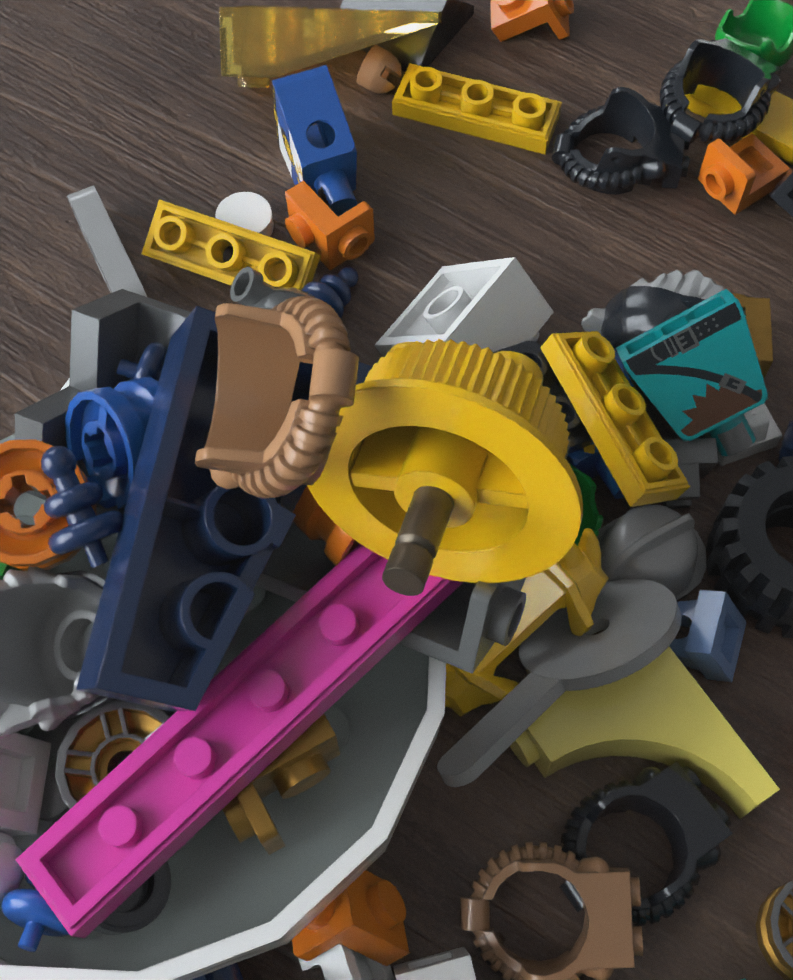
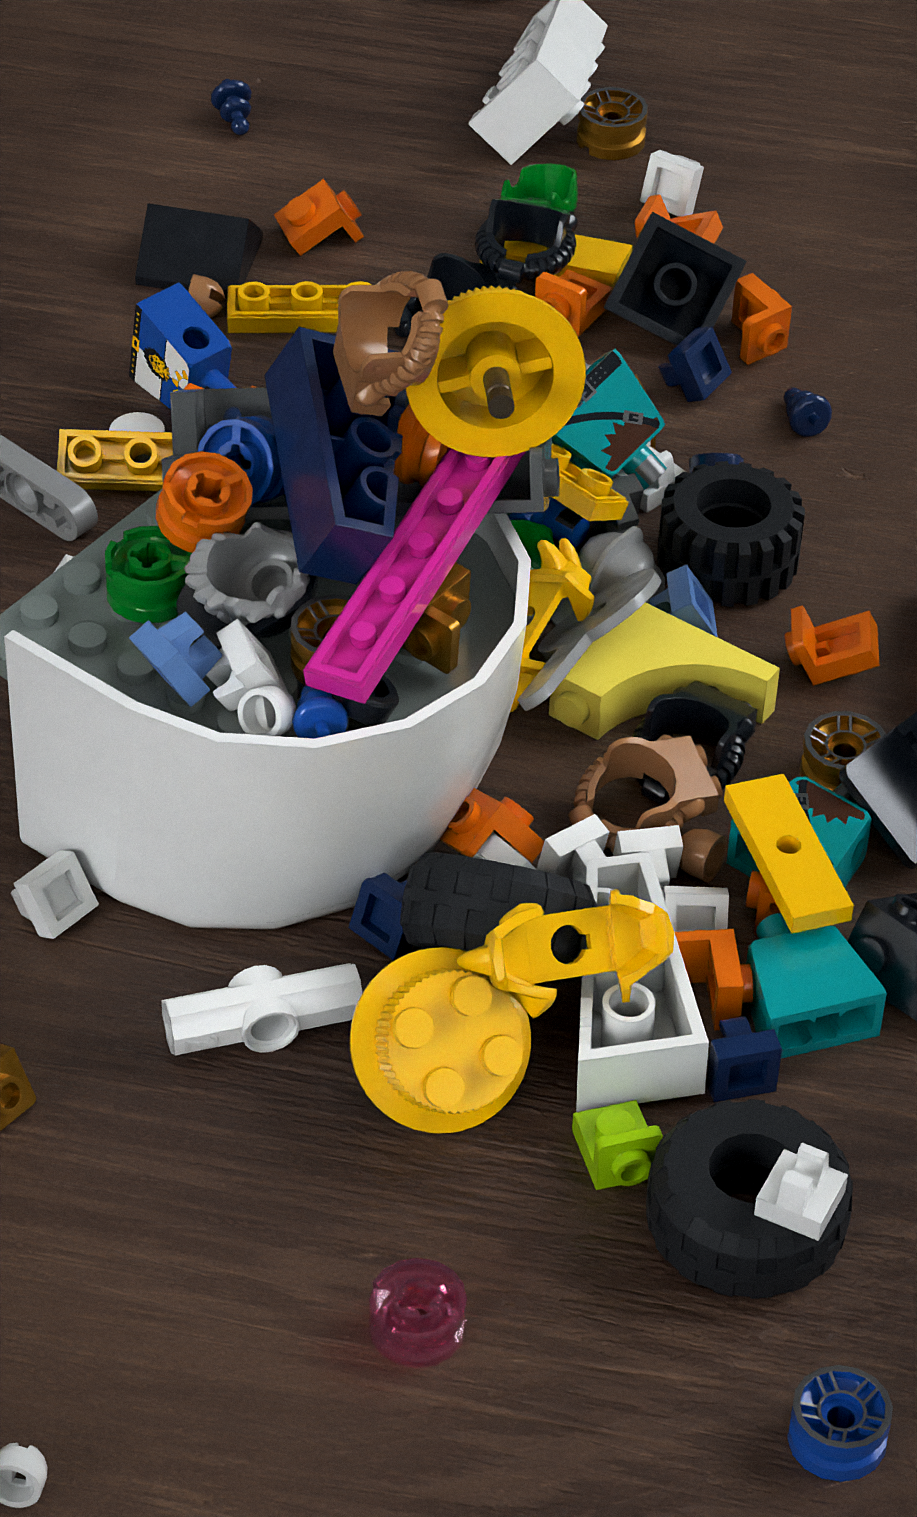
camera: 25 degrees left, 20 degrees down
dark blue hair [41,446,123,568] -> none
clear yellow wedge [219,6,442,88] -> none

